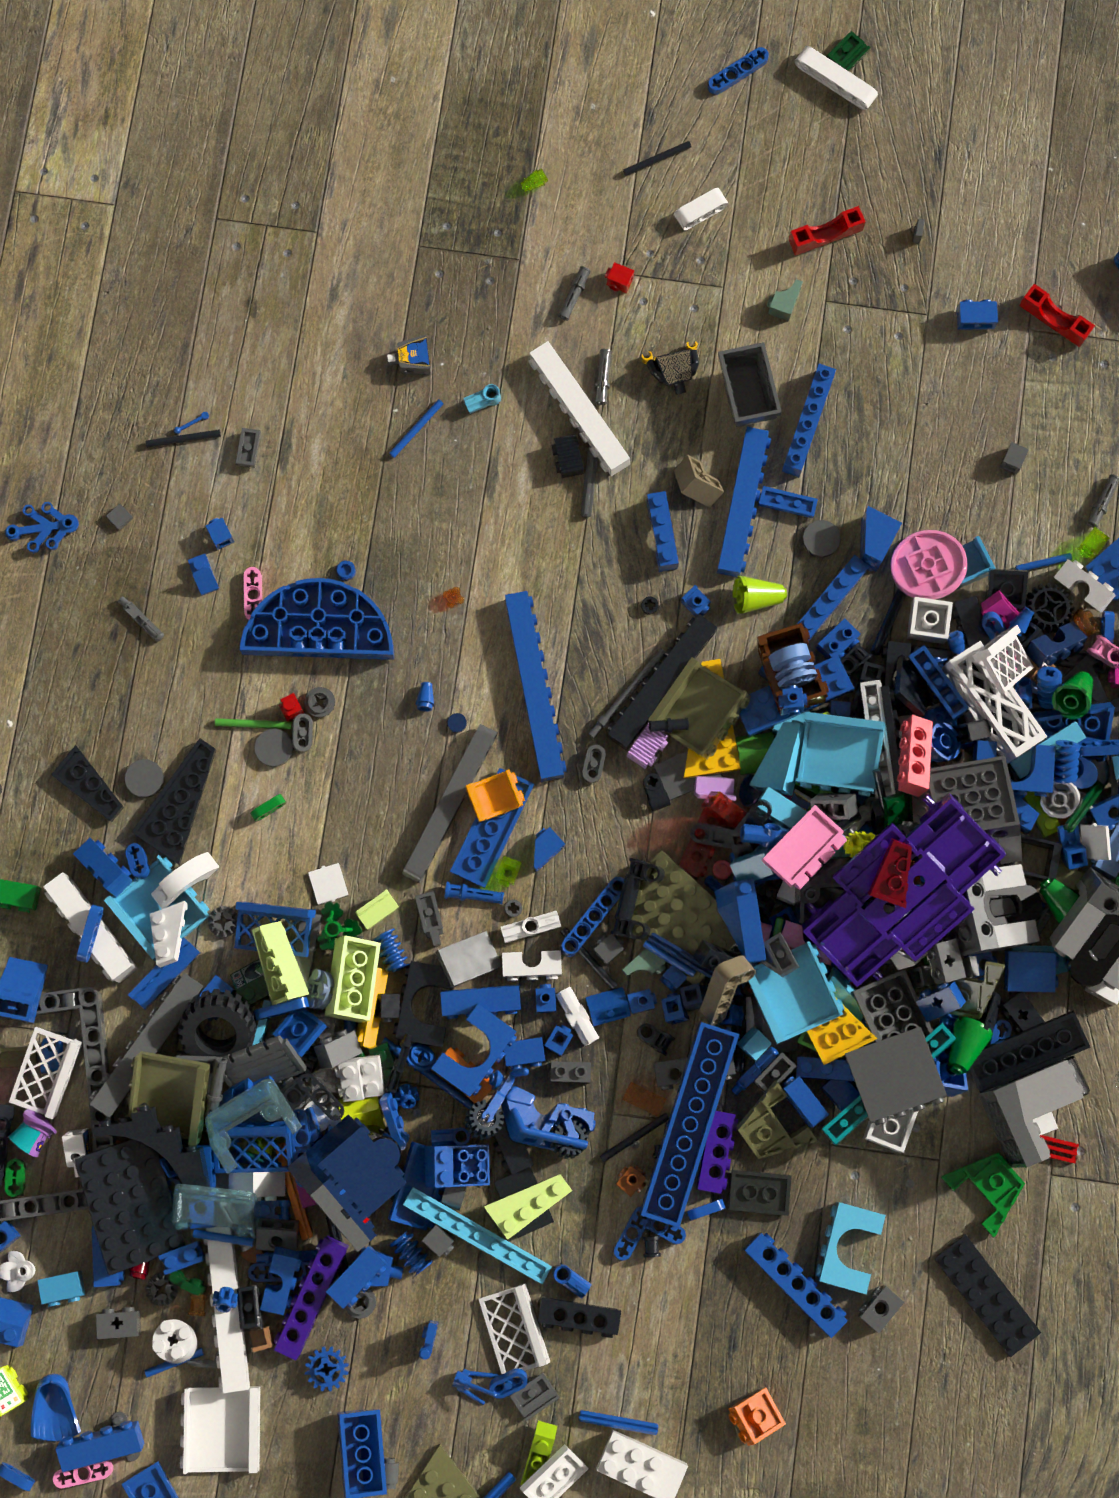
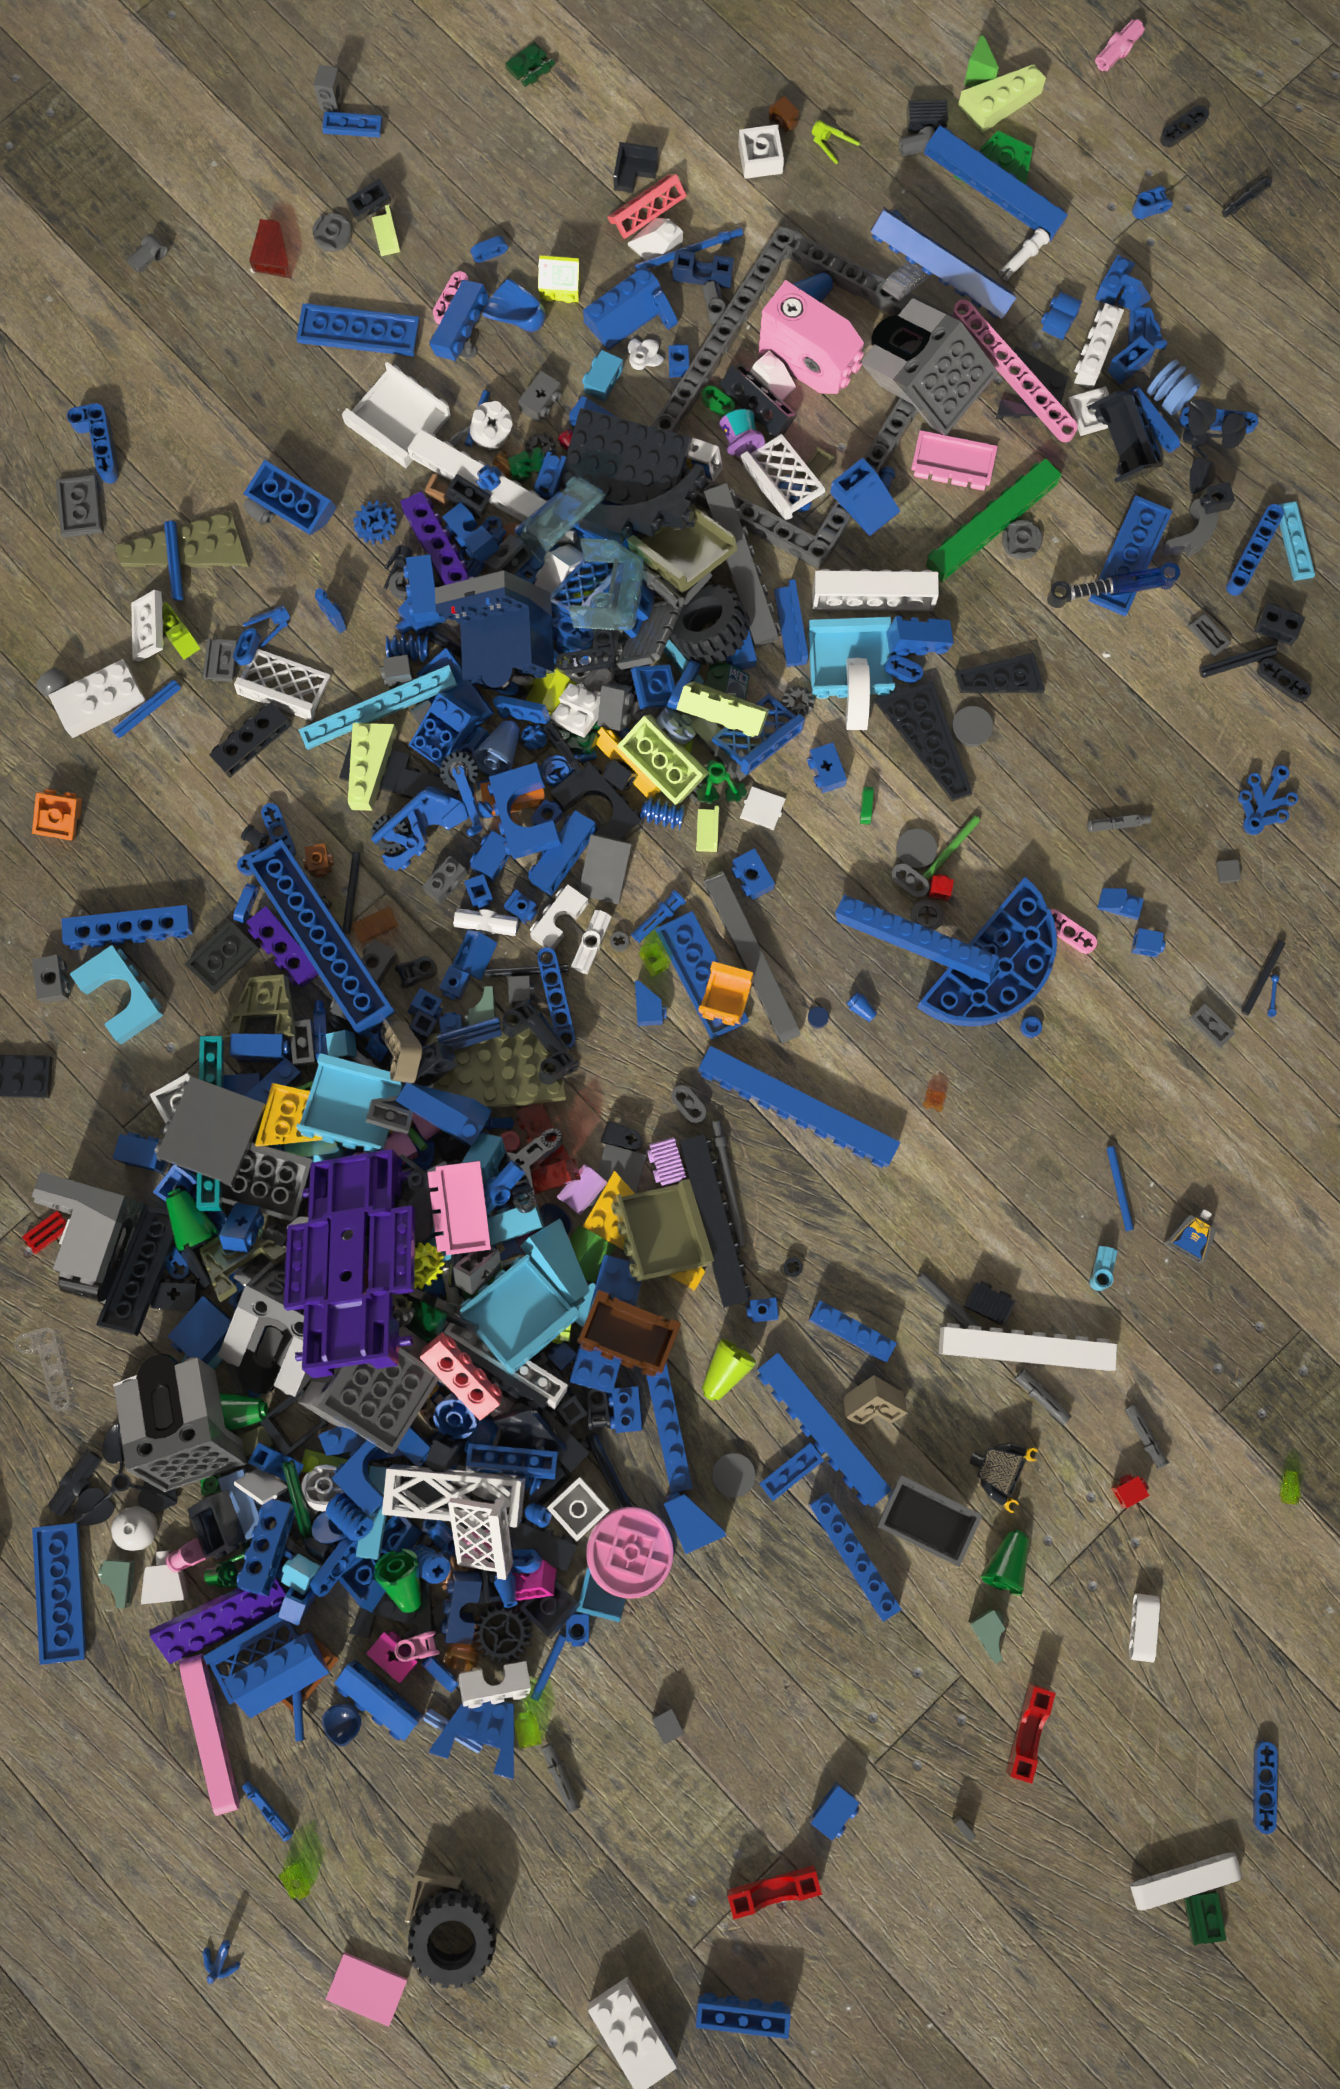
camera: 130 degrees right, 0 degrees up
blue beam [77,905,103,963] -> none
white wing [150,901,188,968] -> none
dark grey hinge [415,891,444,947] -> none
blue piece [553,1264,592,1299] -> none
black bar [623,141,691,176] -> none
black pin [649,718,689,733] -> none
medium blue wheel [769,643,818,690] -> none
blue brick [778,685,807,715] -> none
dark red wing [868,839,912,908] -> none
dark grey brick [927,938,966,984] -> none
green wing [941,1153,1025,1238] -> none
none -> blue brick [113,1132,168,1173]
none -> black plant [383,545,414,590]
none -> black piece [424,628,462,658]
none -> medium blue cone [473,721,520,776]
none -> blue brick [530,799,563,826]
none -> blue brick [566,1612,590,1646]
none -> blue brick [731,848,775,900]
none -> blue brick [807,743,847,793]
none -> blue brick [835,894,999,984]
none -> green cone [980,1529,1030,1596]

